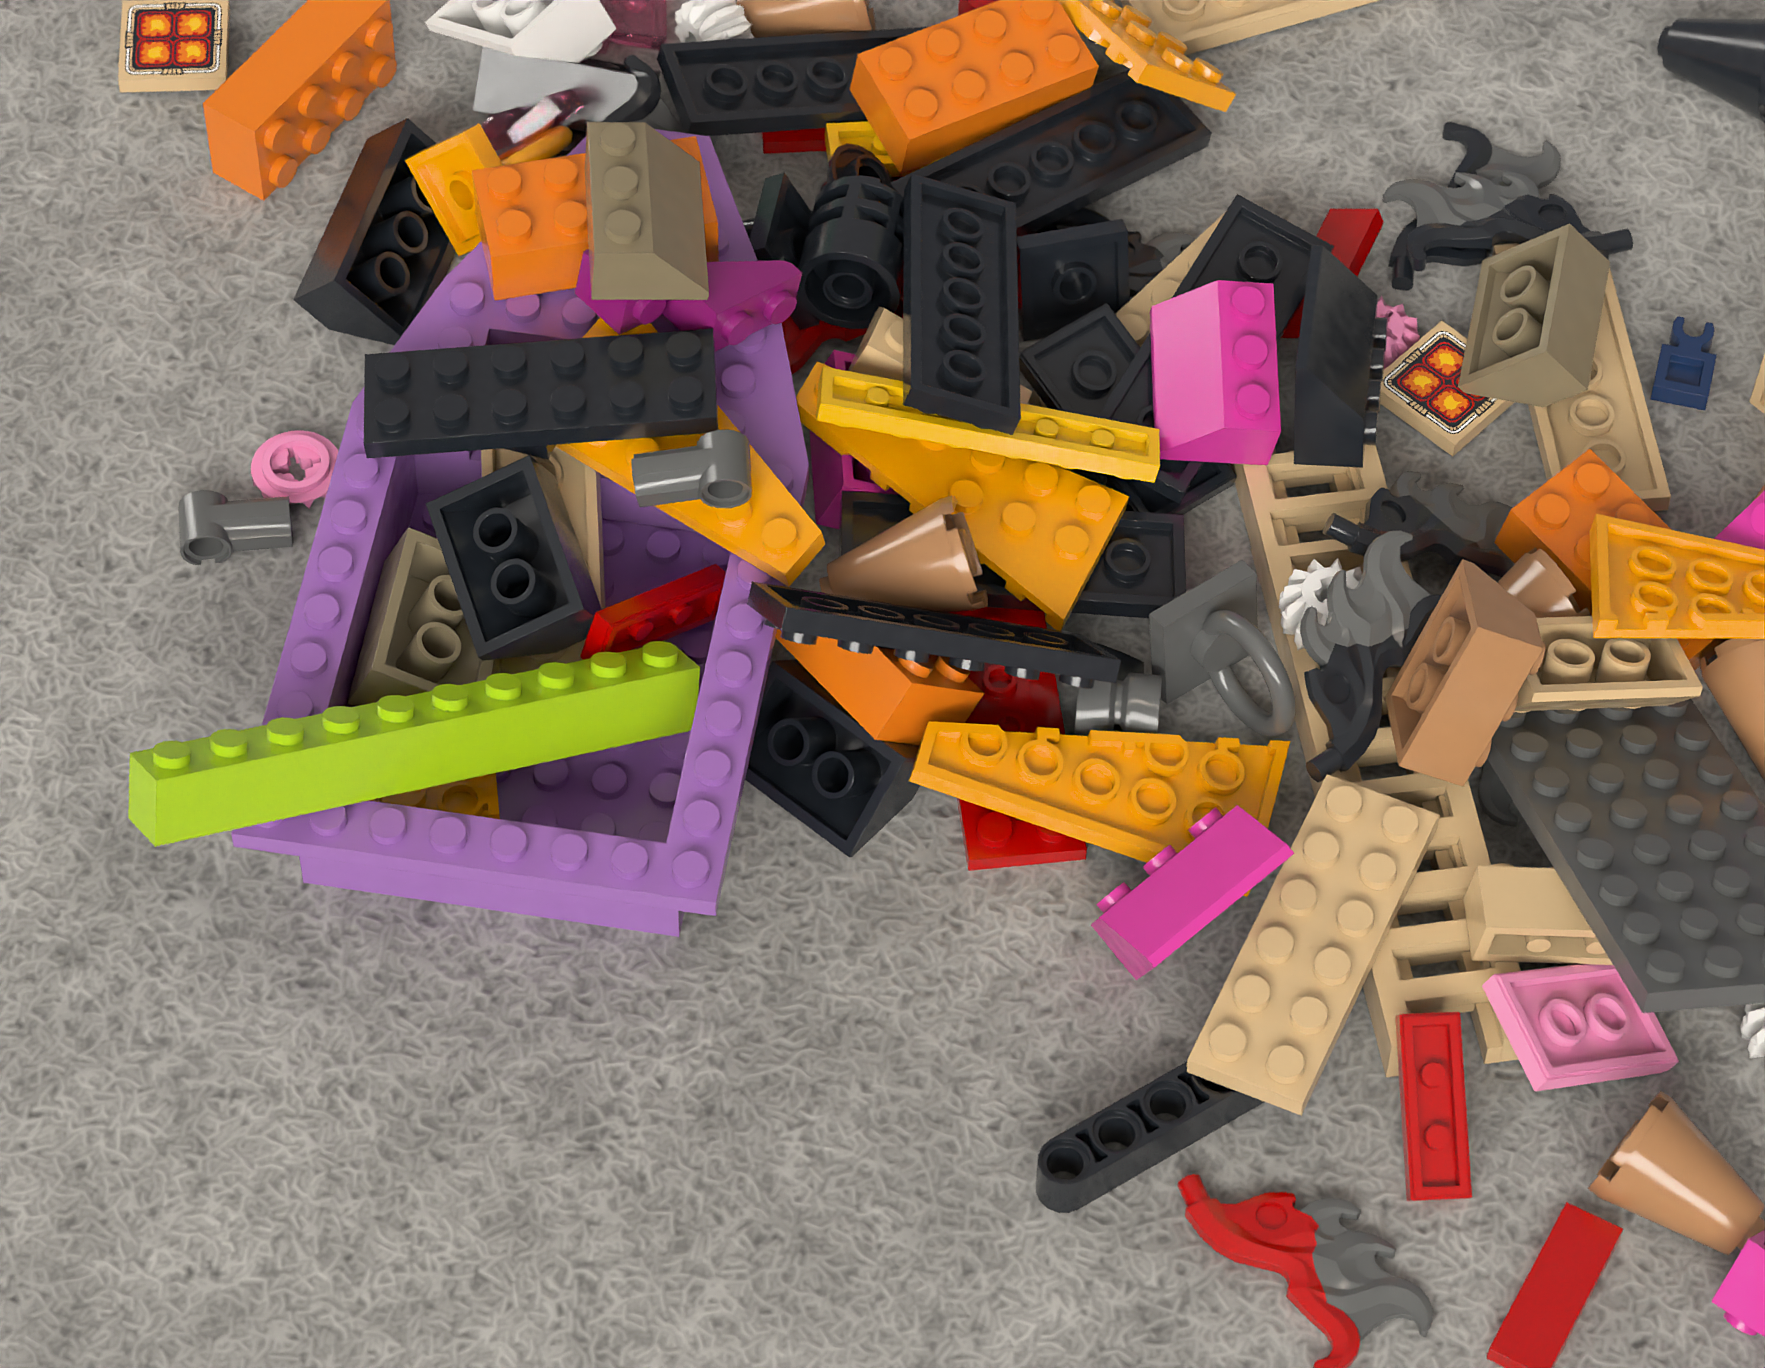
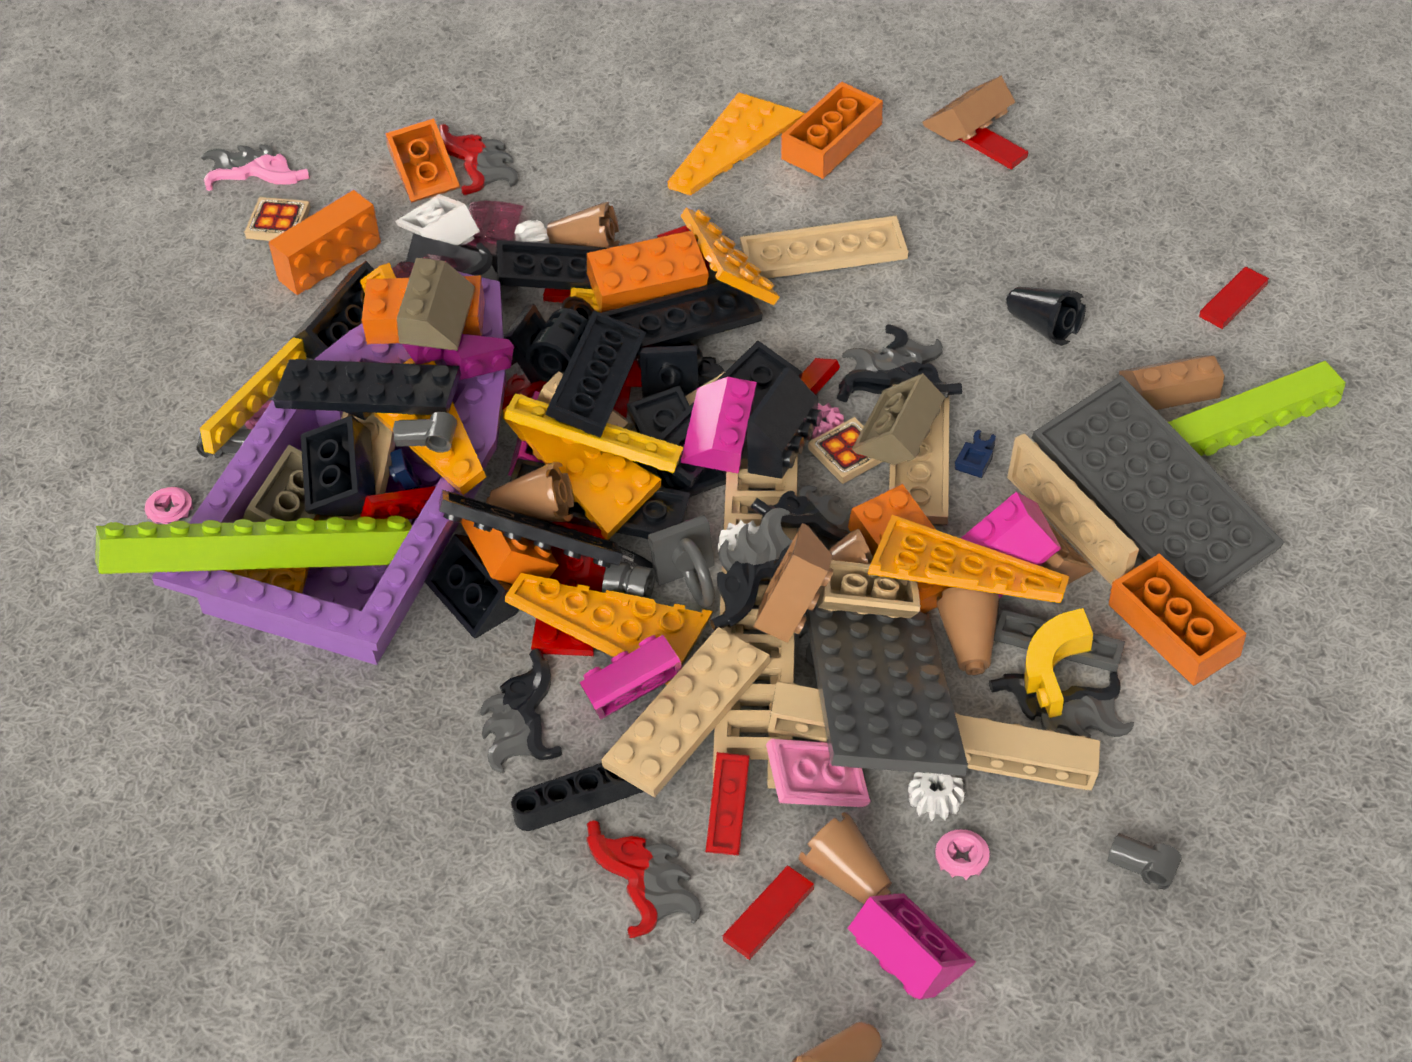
camera: 15 degrees right, 5 degrees down
none -> bright pink gear [145,487,193,524]
none -> yellow plate [200,337,306,454]
none -> dark blue plate [389,448,422,490]
none -> piece [480,649,562,774]

